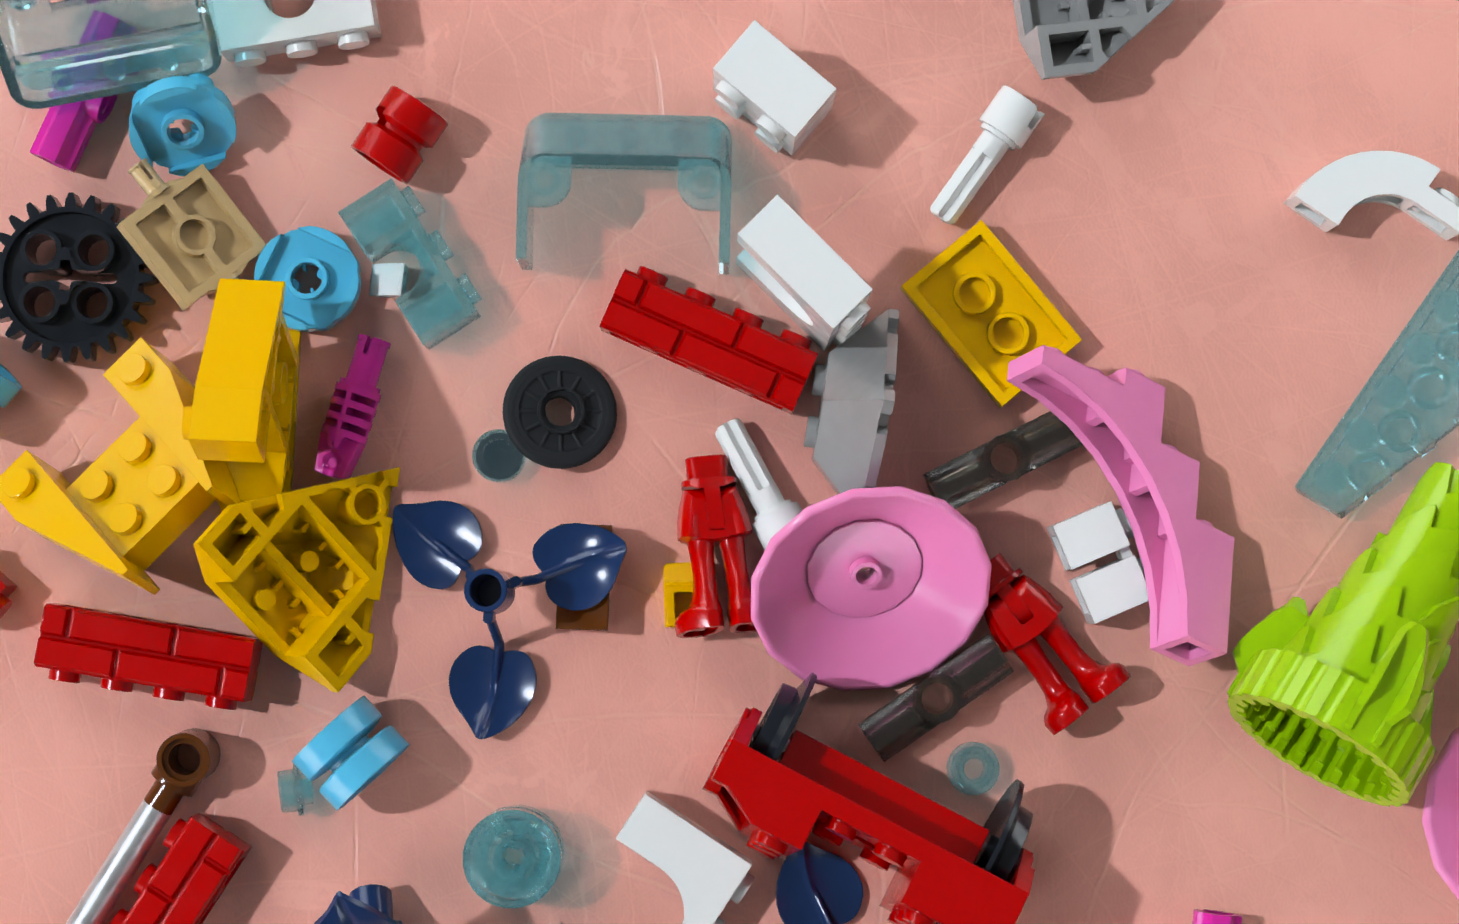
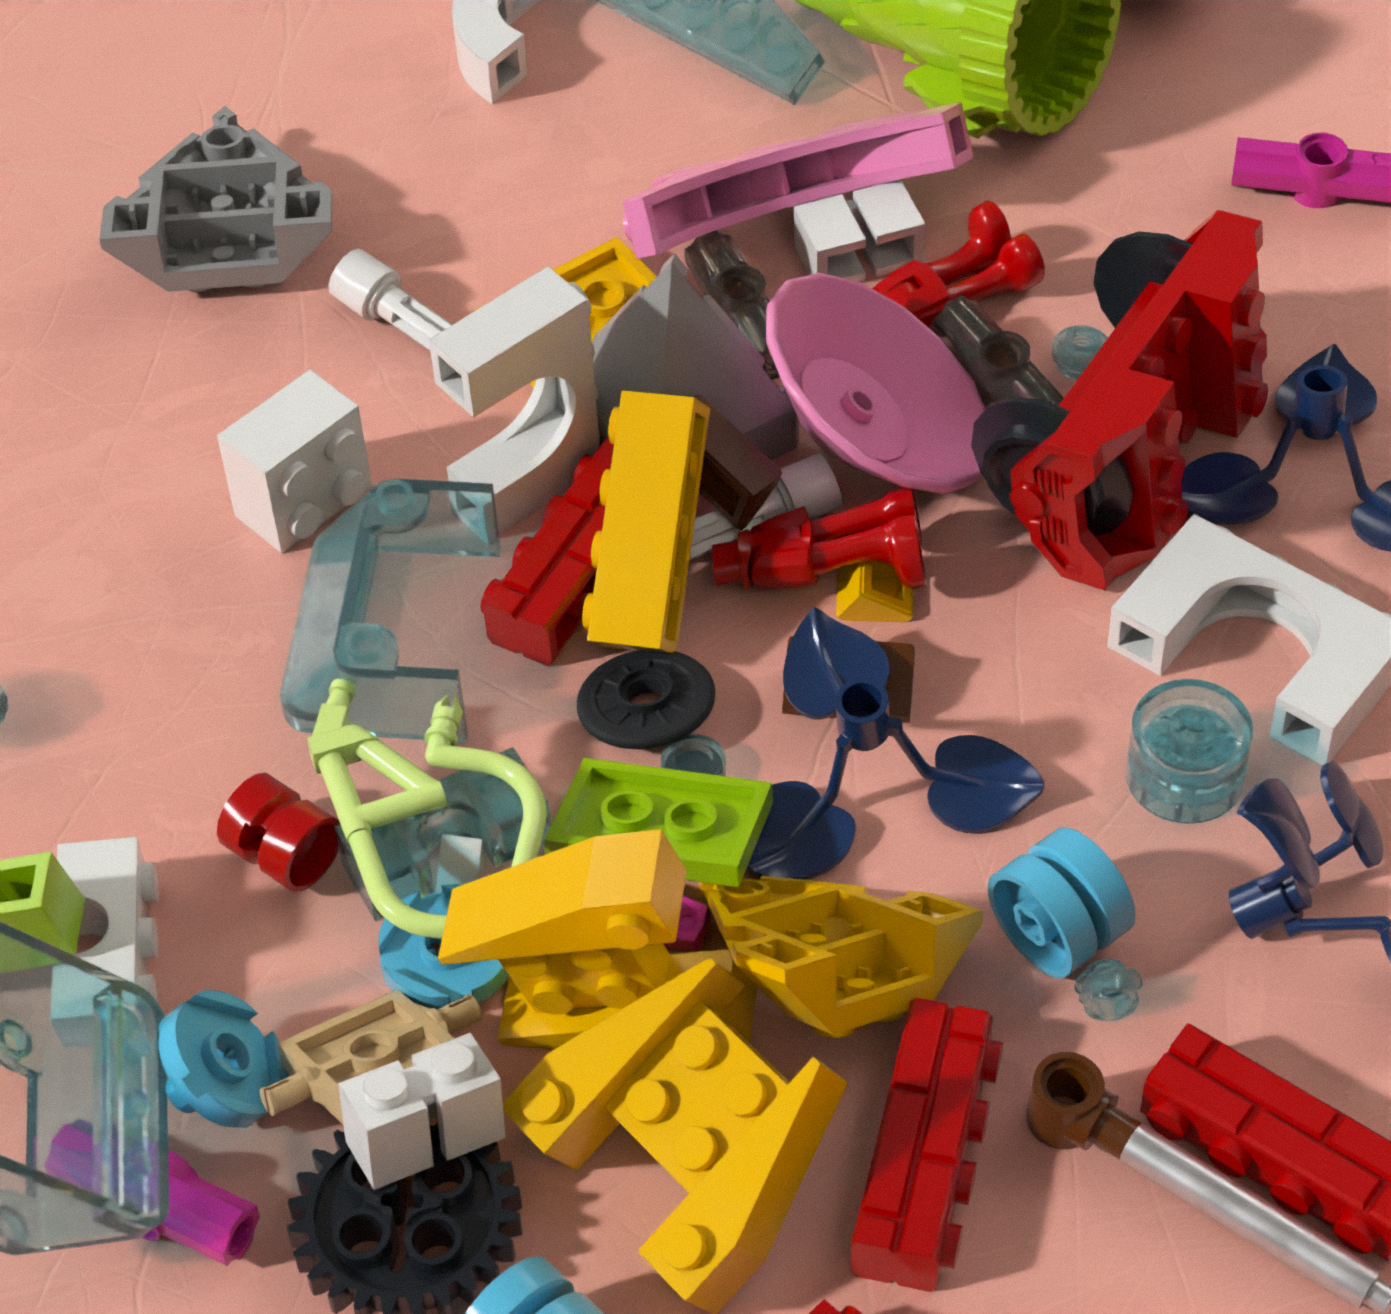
camera: 80 degrees left, 35 degrees down
none -> yellowish green piece [307,679,547,939]
none -> white piece [338,1032,506,1190]
none -> lime plate [544,758,773,887]
none -> yellow brick [582,390,710,654]
none -> reddish brown slope [693,395,782,531]

